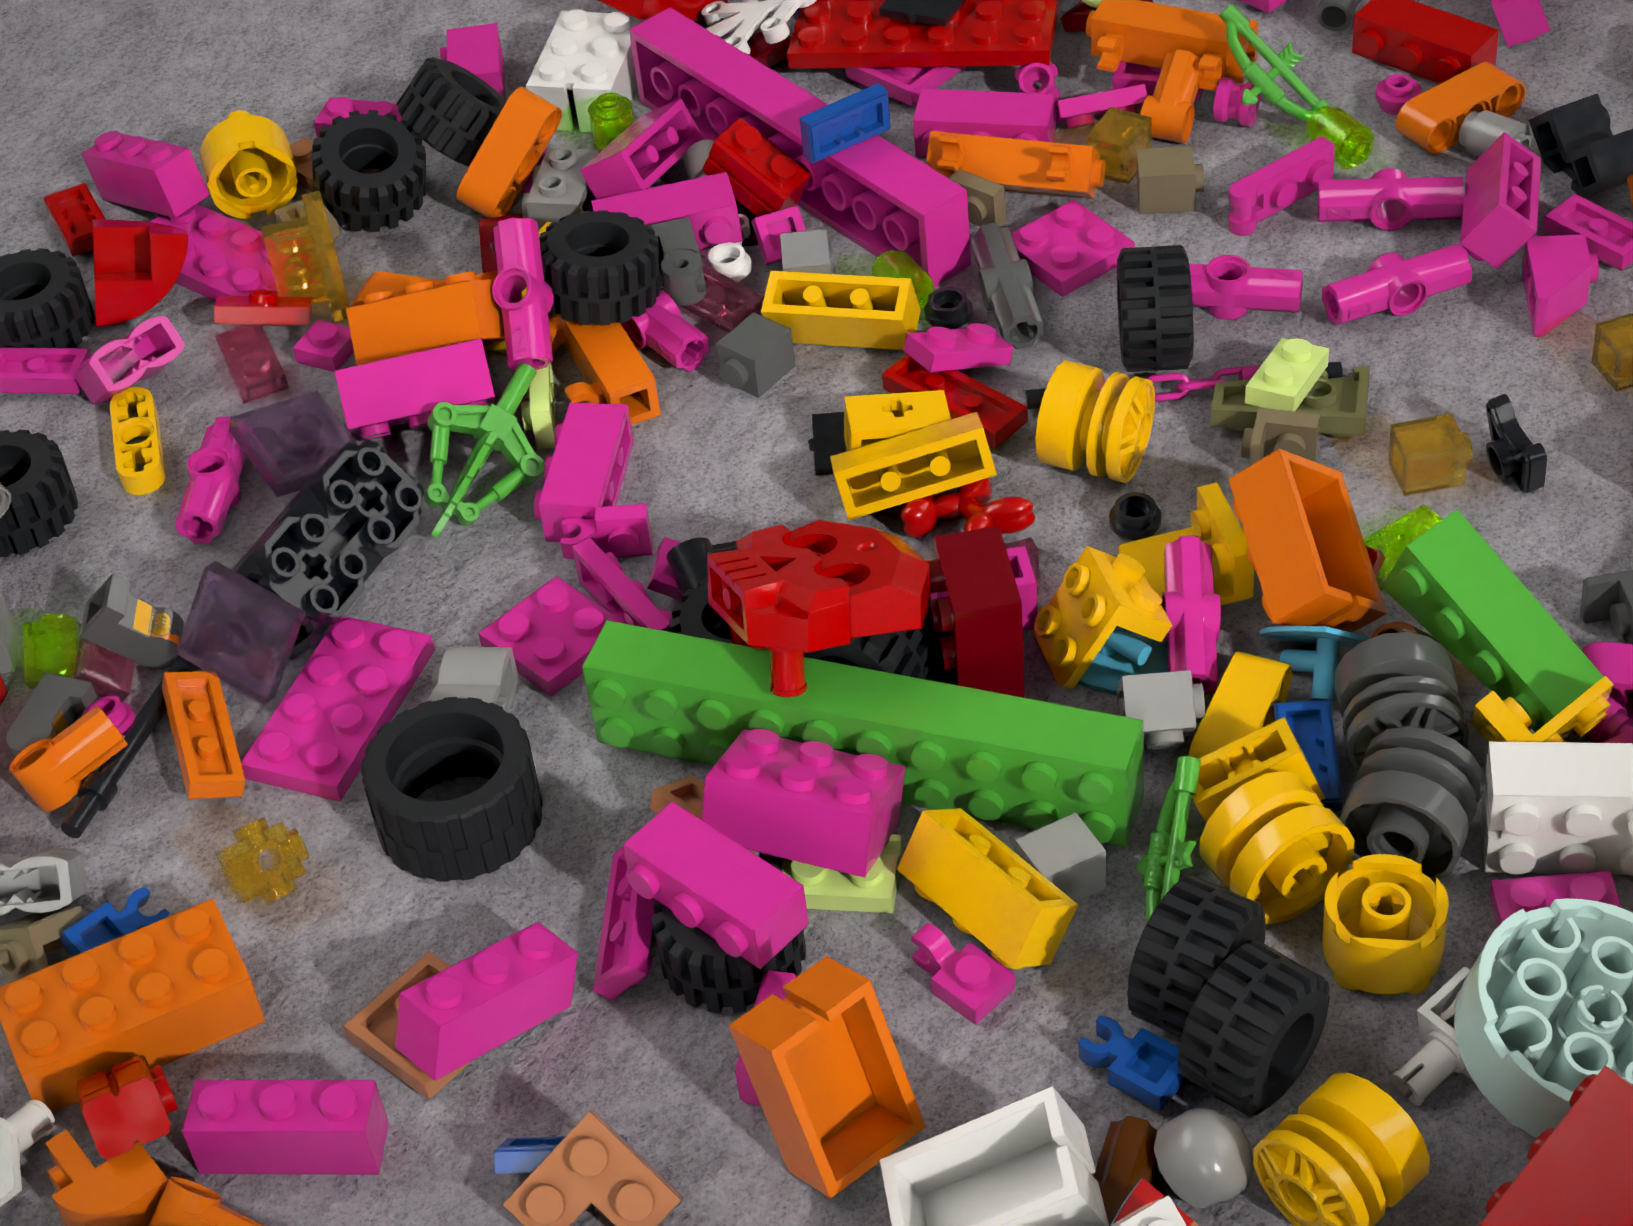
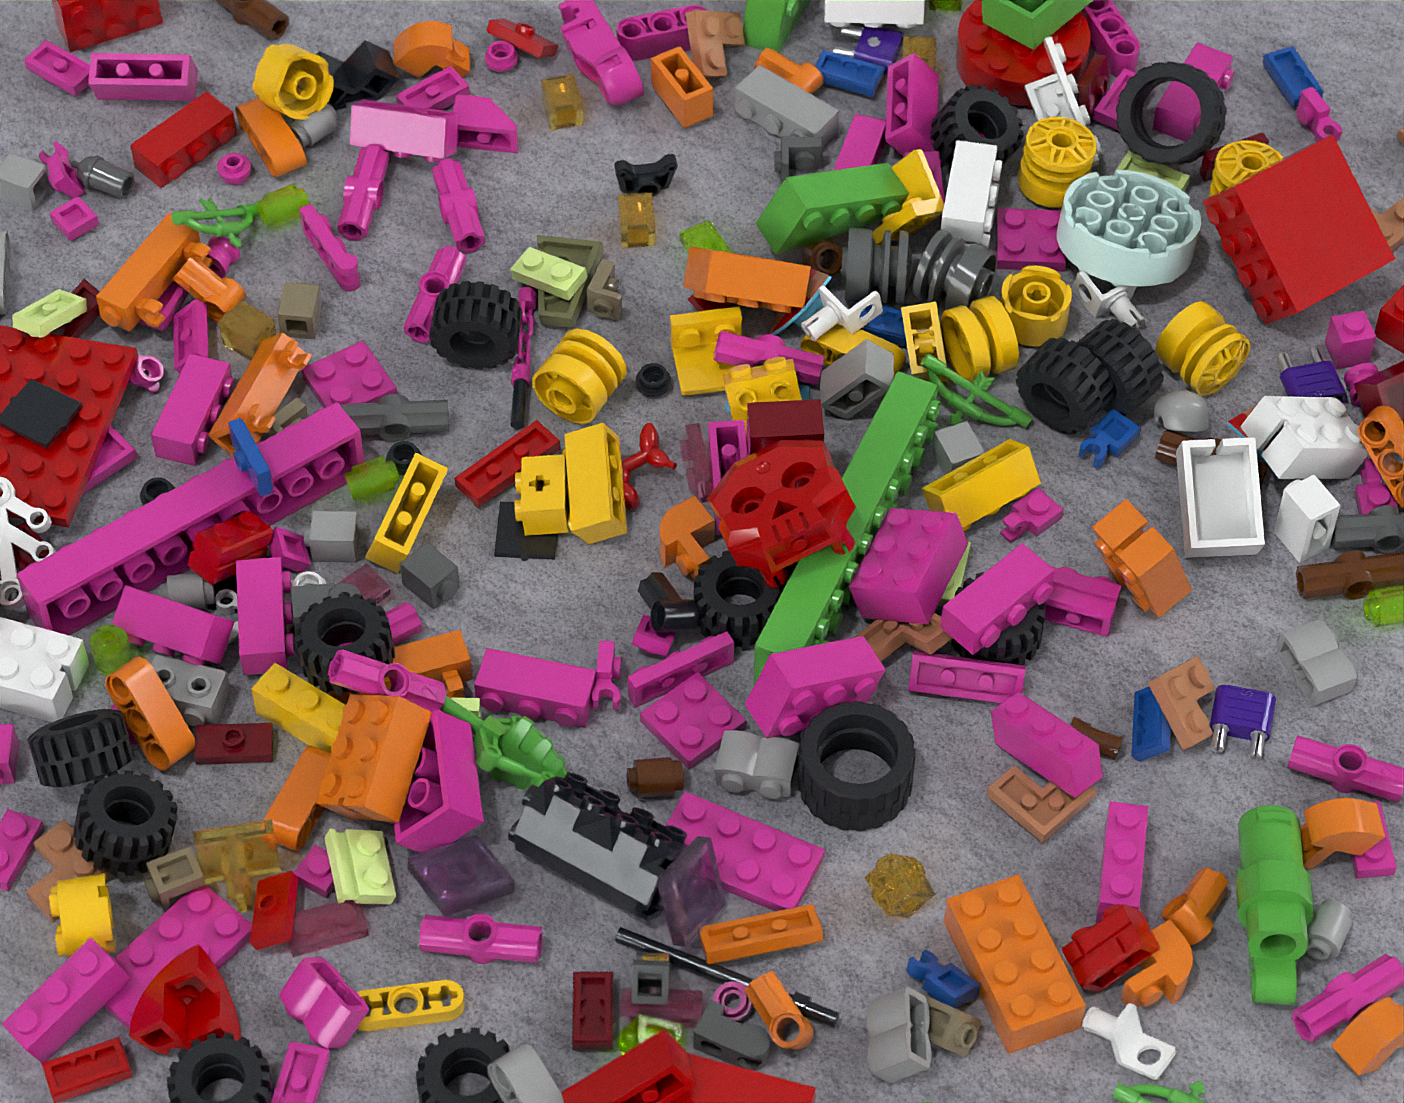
camera: 90 degrees left, 10 degrees up
dark pink plate [904,323,1014,372] -> none
none -> yellow brick [252,43,334,120]
none -> yellowish green plate [324,829,396,905]
none -> dark red plate [572,971,613,1050]
none -> reddish brown brick [626,757,684,798]
none -> dark pink brick [745,636,886,738]
none -> white bracket [801,285,883,341]
none -> reddish brown pin [1070,717,1123,760]

